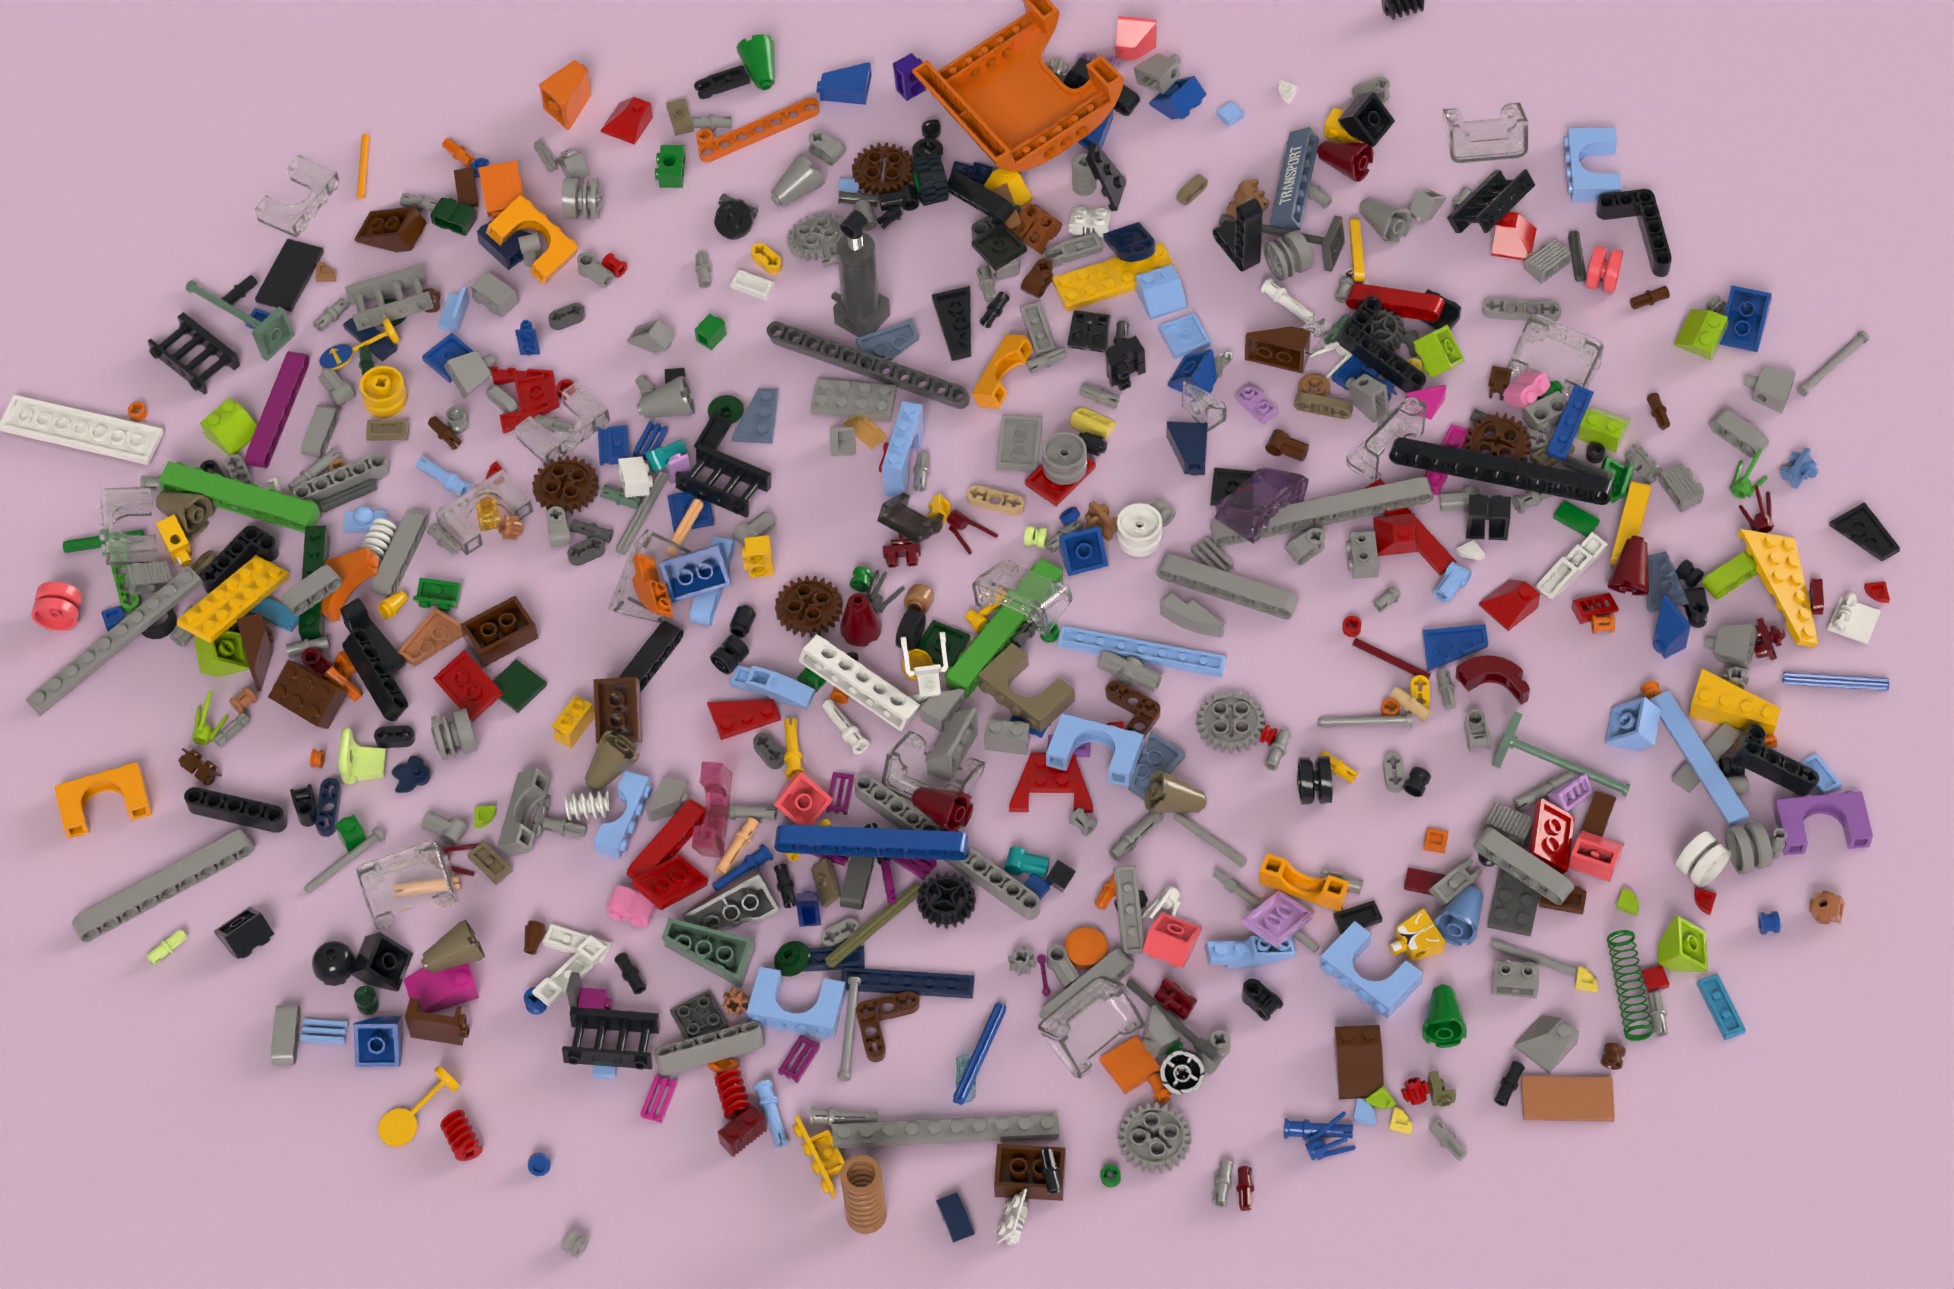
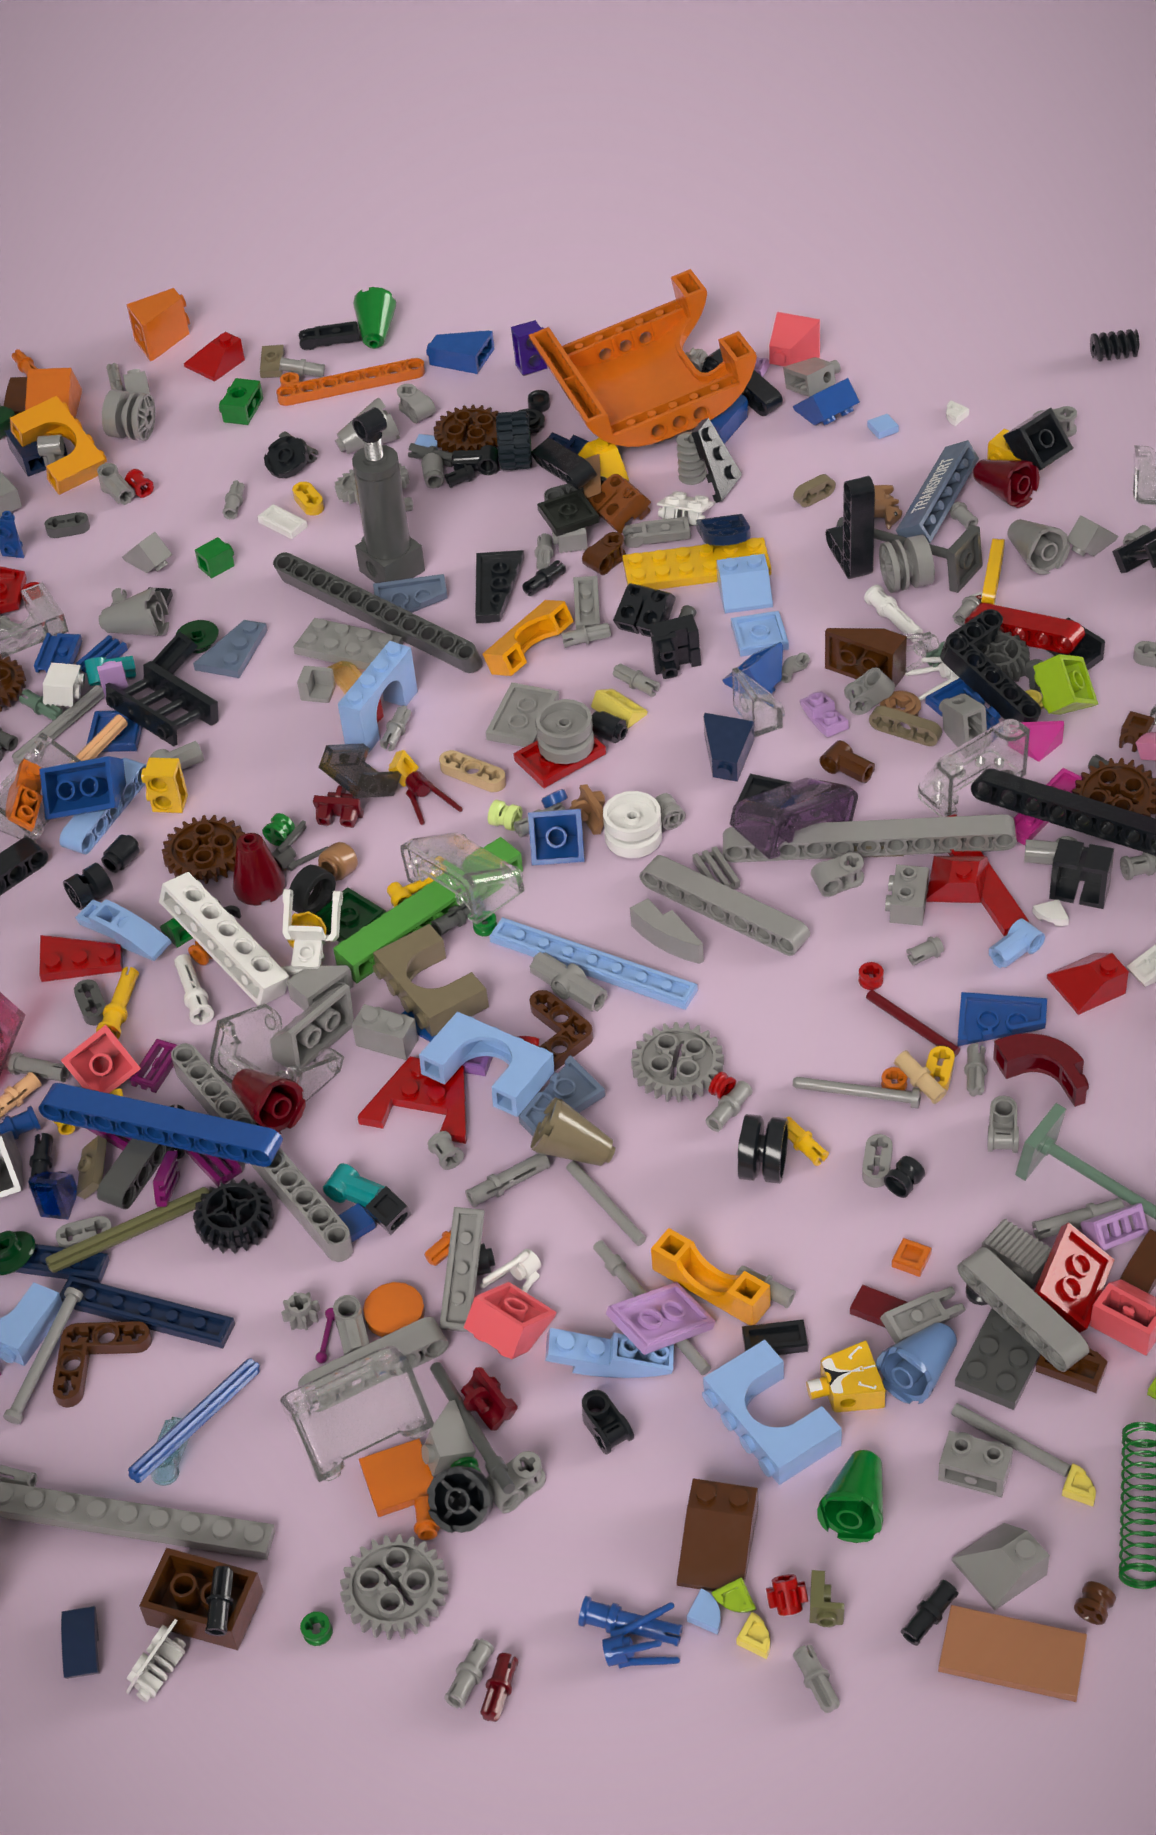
camera: 15 degrees right, 10 degrees down
none -> light grey piece [844,668,895,715]

